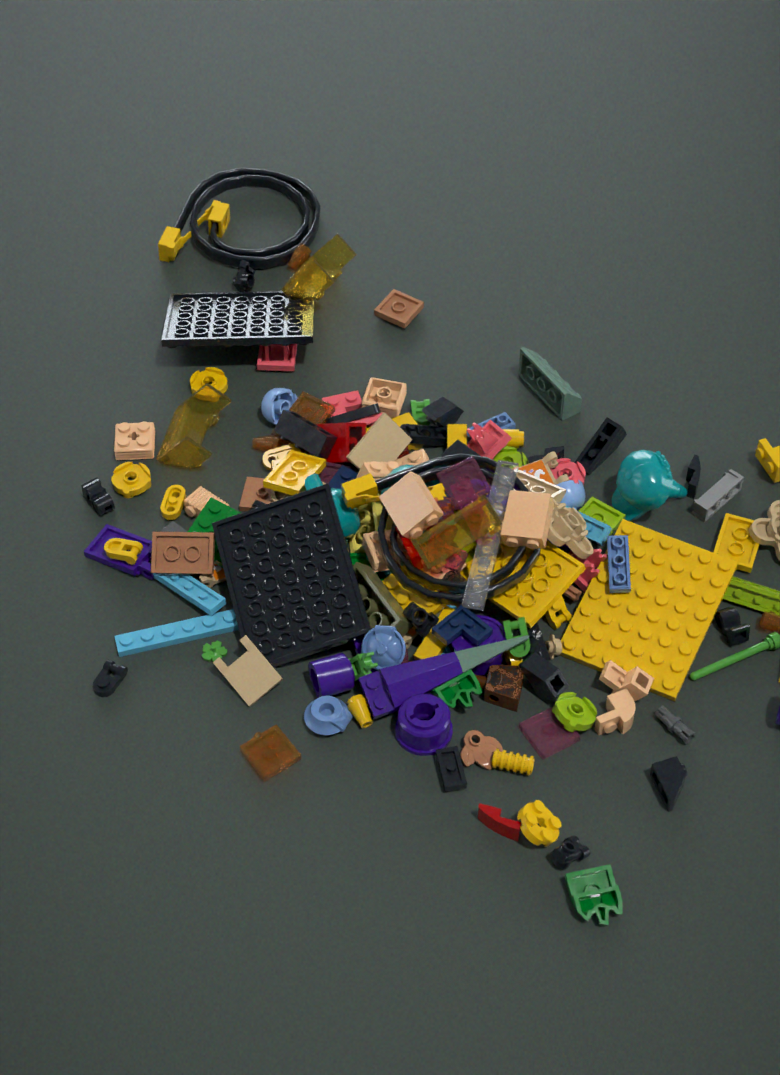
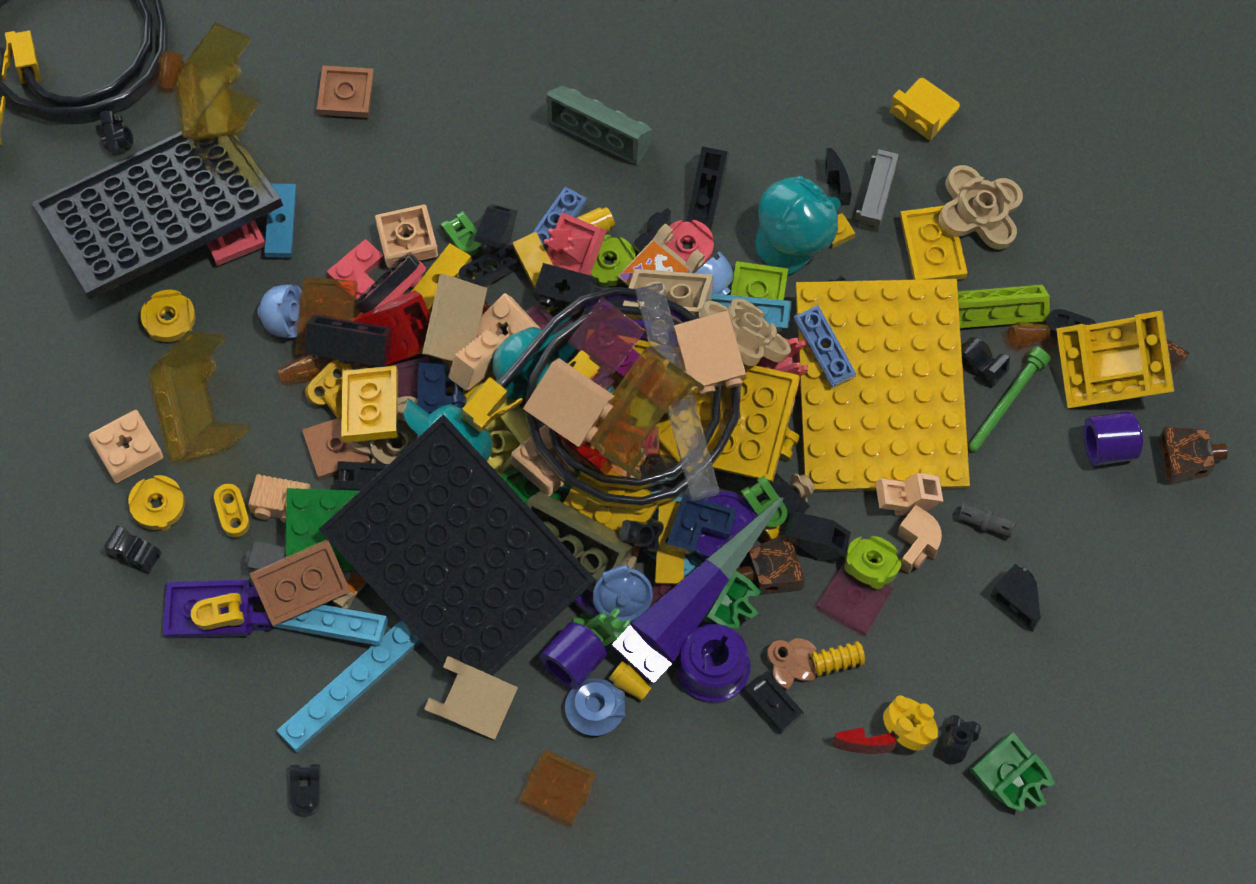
camera: 30 degrees left, 15 degrees up
bright green plant [202,640,228,662] -> none
none -> dark azure tile [265,184,297,257]
none -> yellow plate [830,213,855,248]

